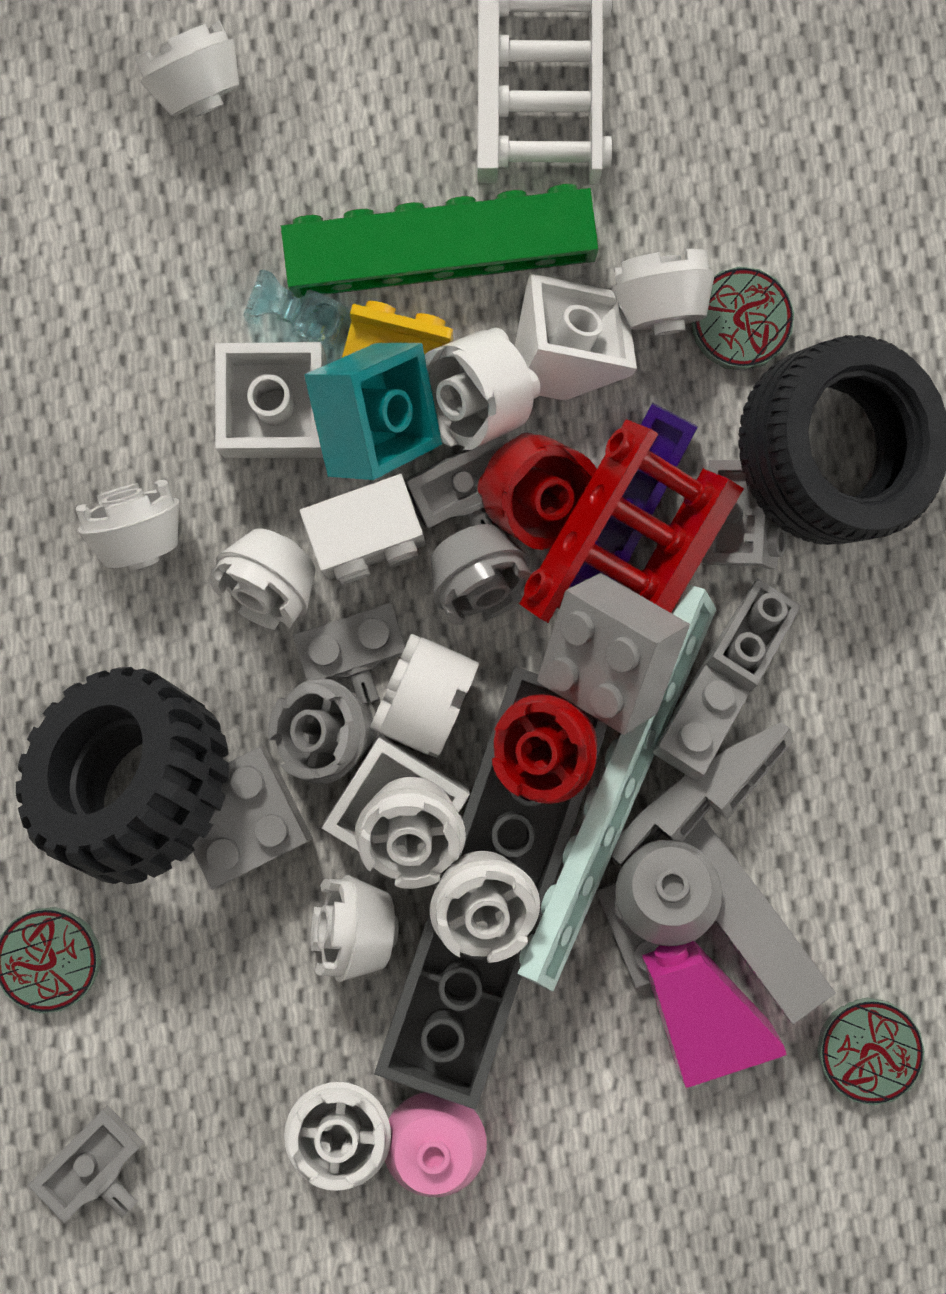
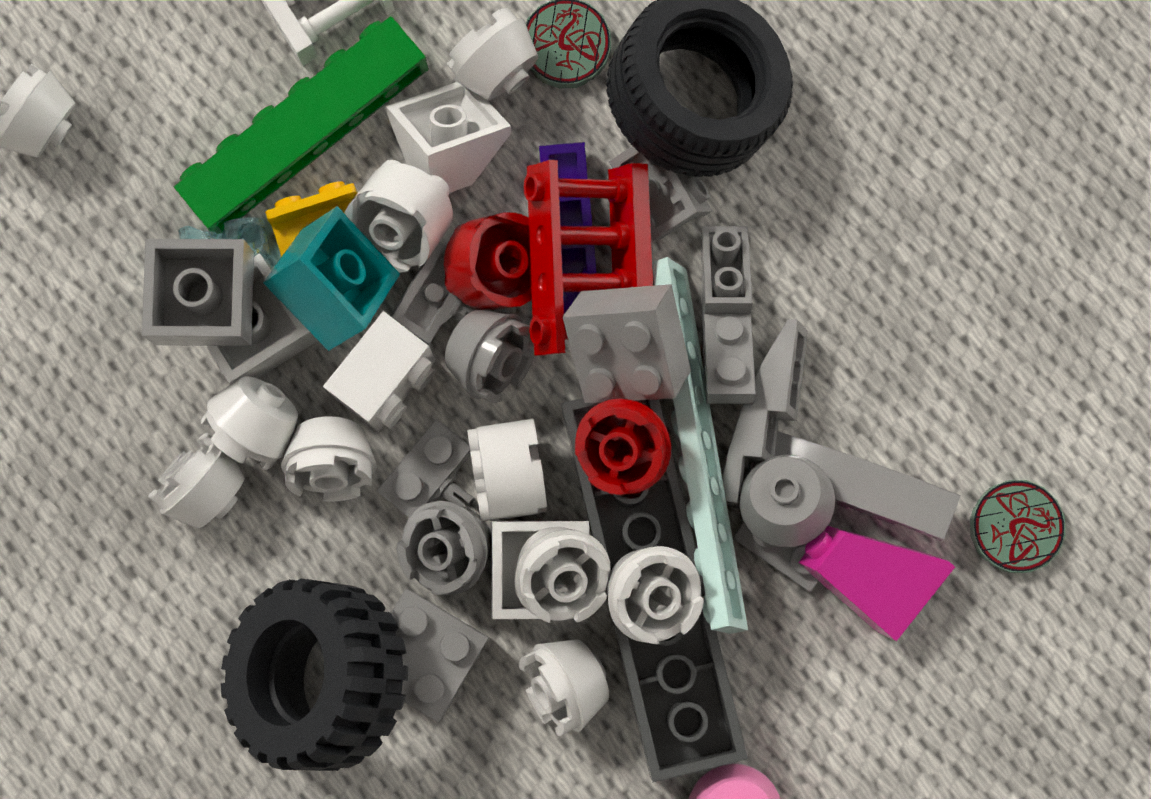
camera: 30 degrees left, 5 degrees down
none -> light grey brick [142,239,254,346]
none -> white cone [201,376,298,470]

